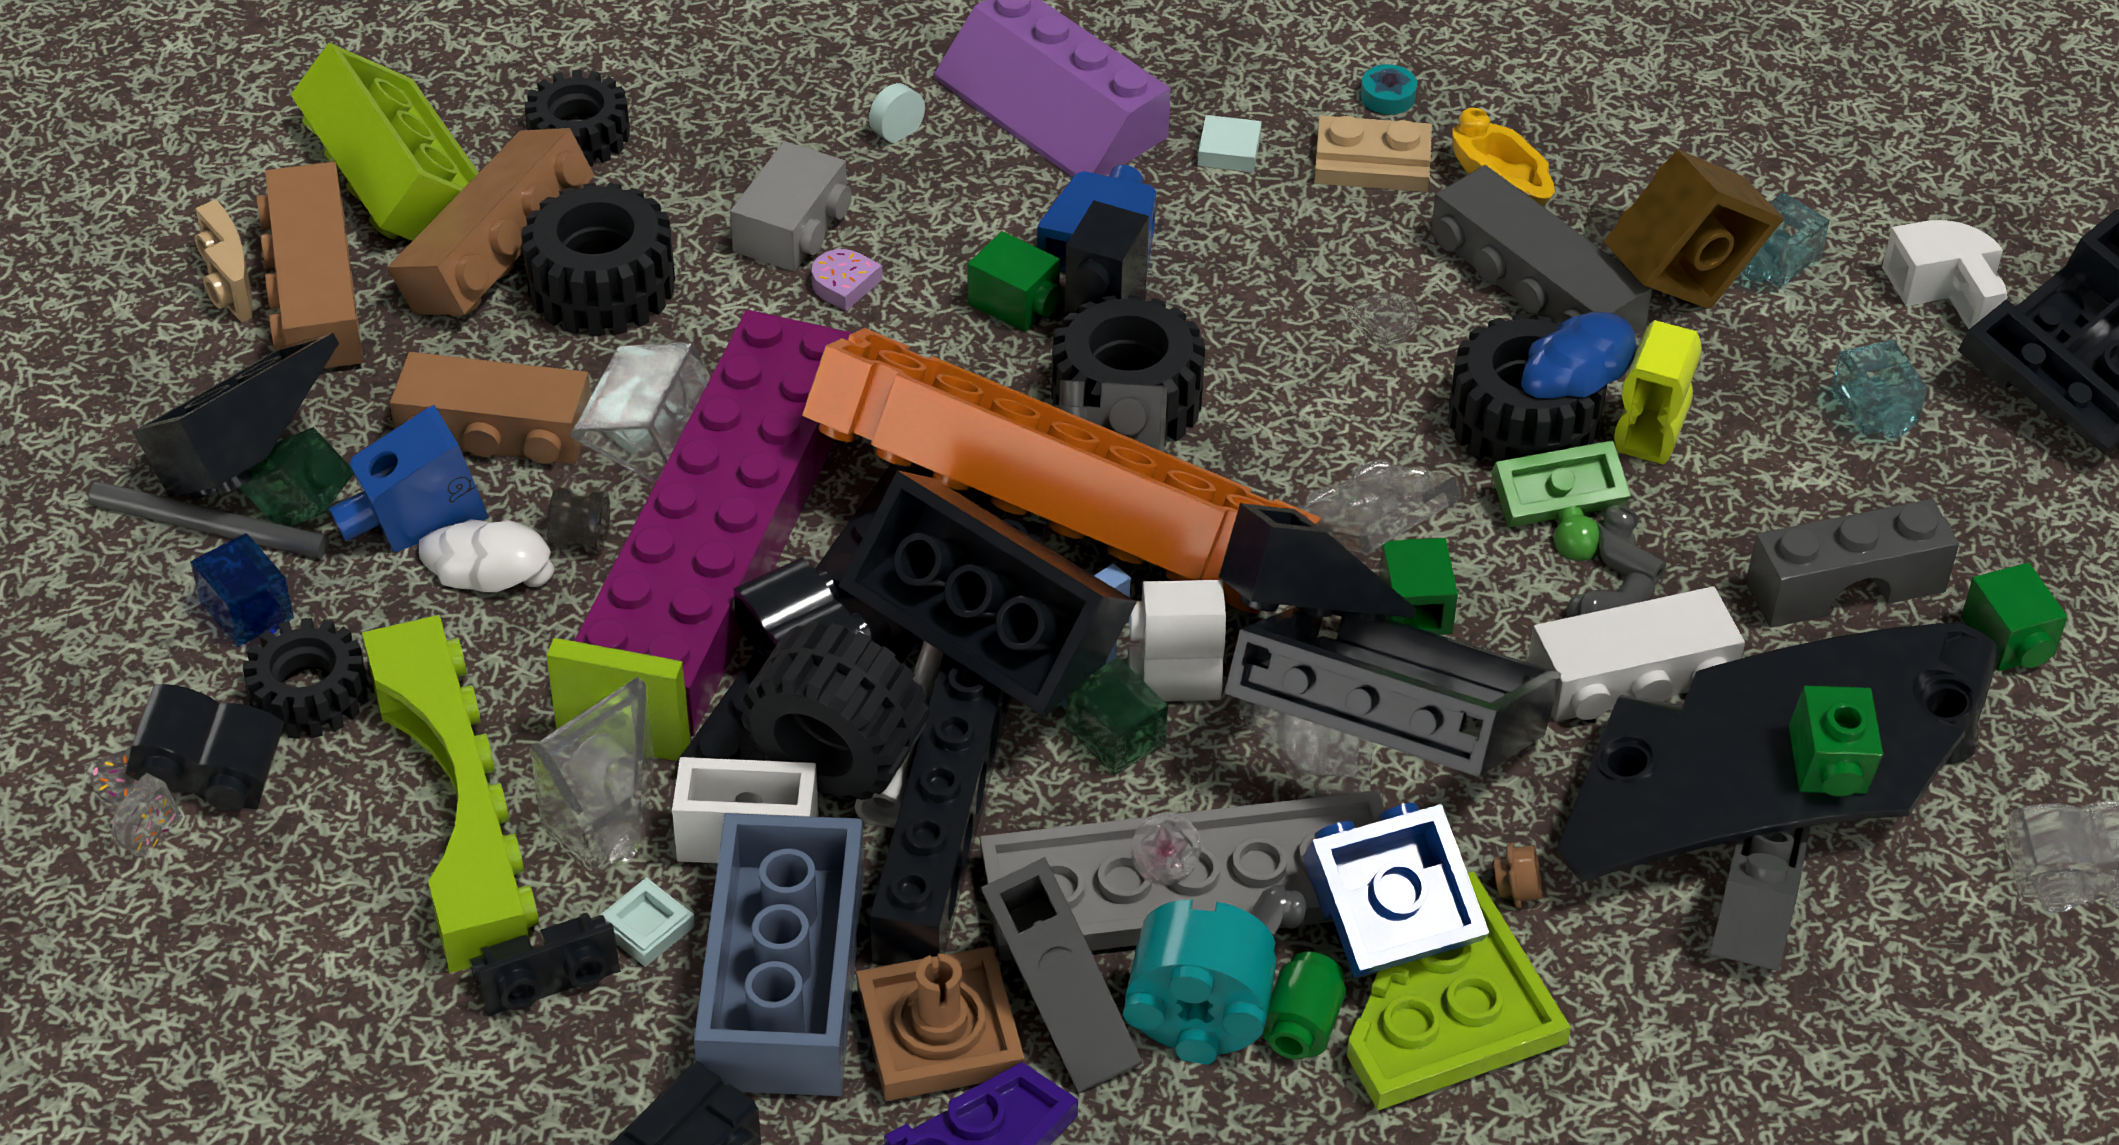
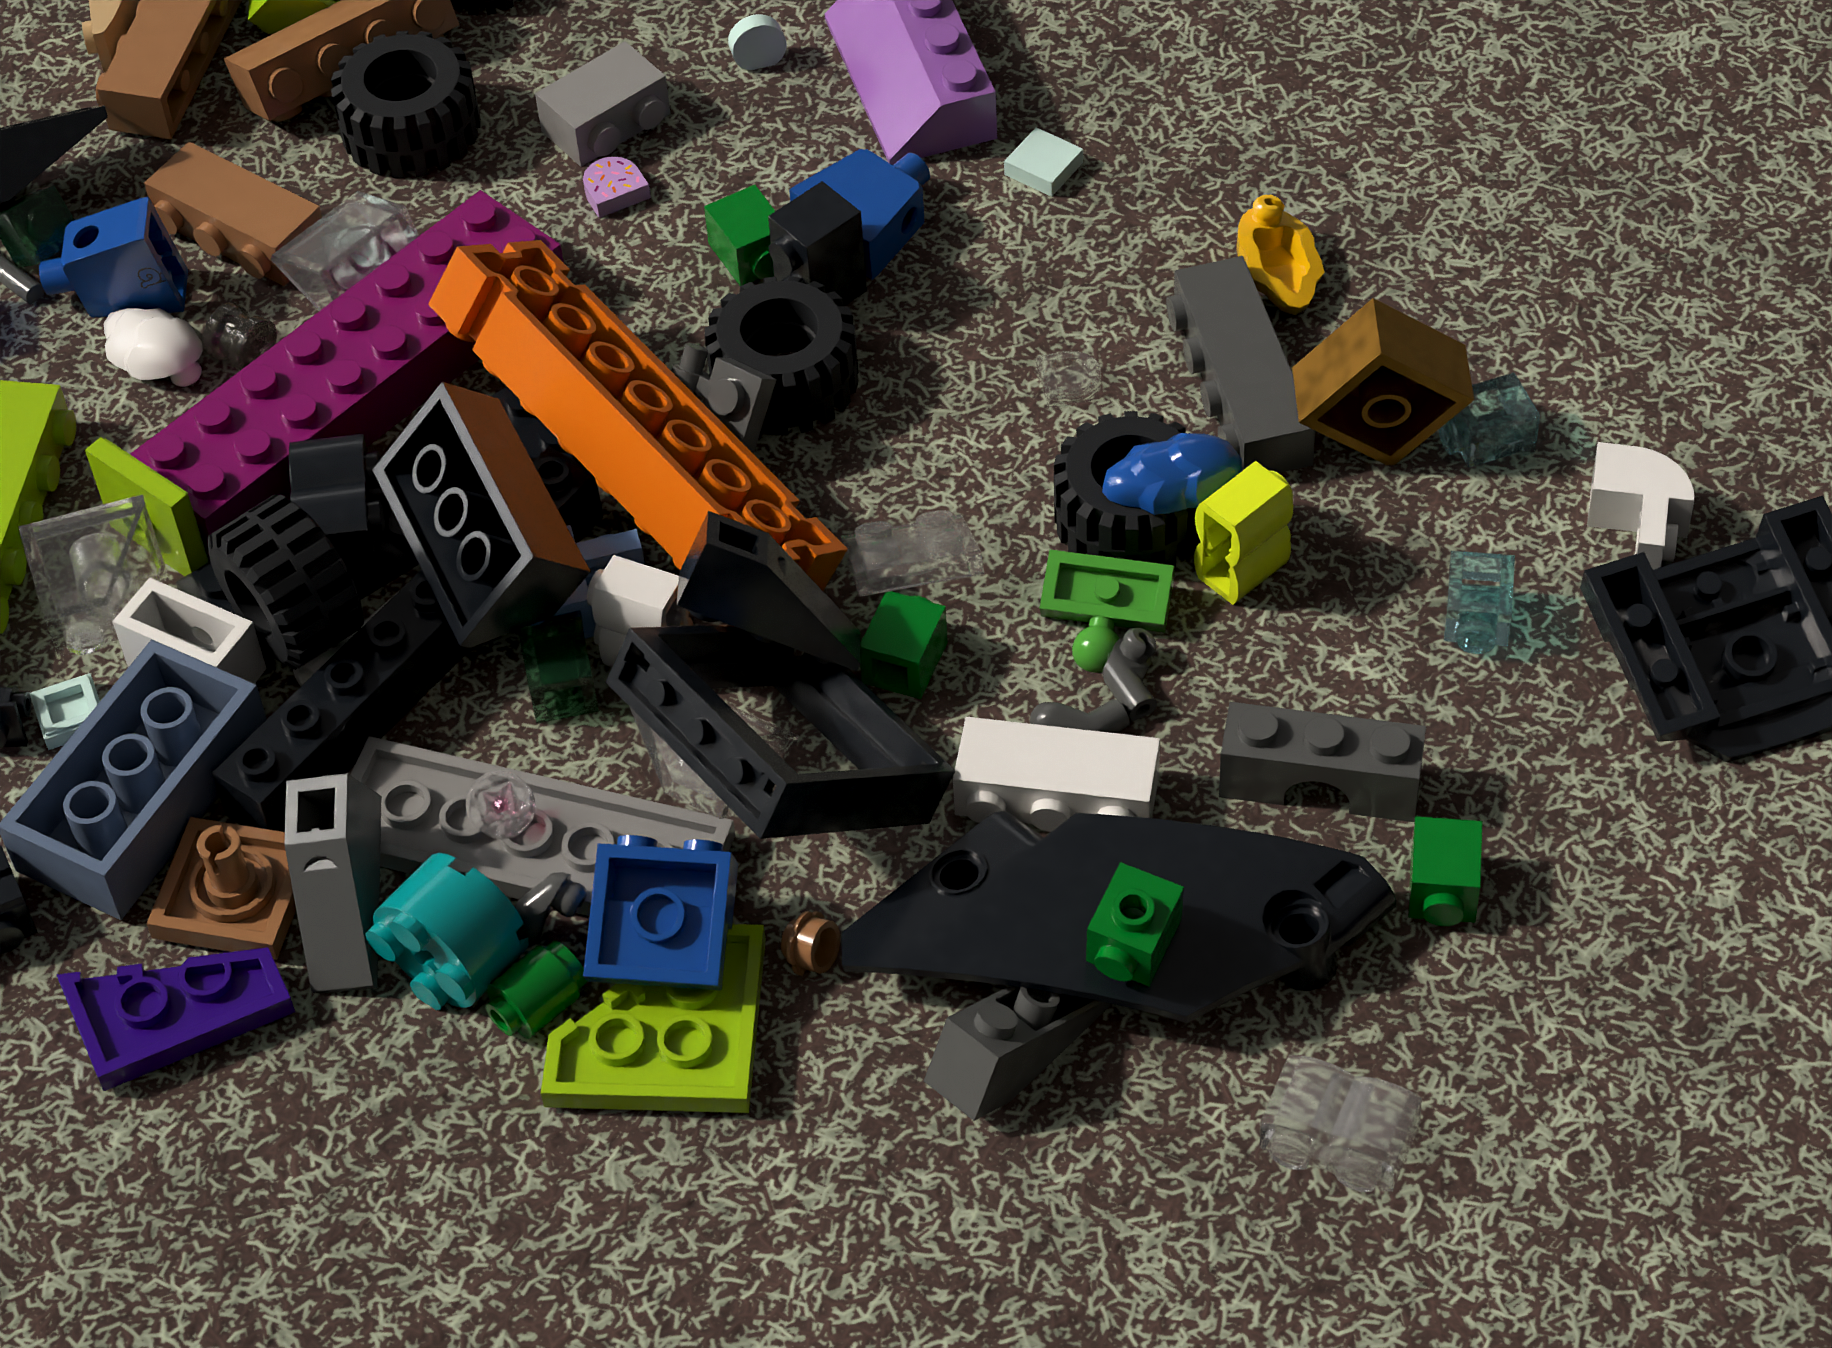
camera: 30 degrees right, 5 degrees up
tan plate [1314,115,1432,192] -> none
teal tile [1360,64,1417,115] -> none

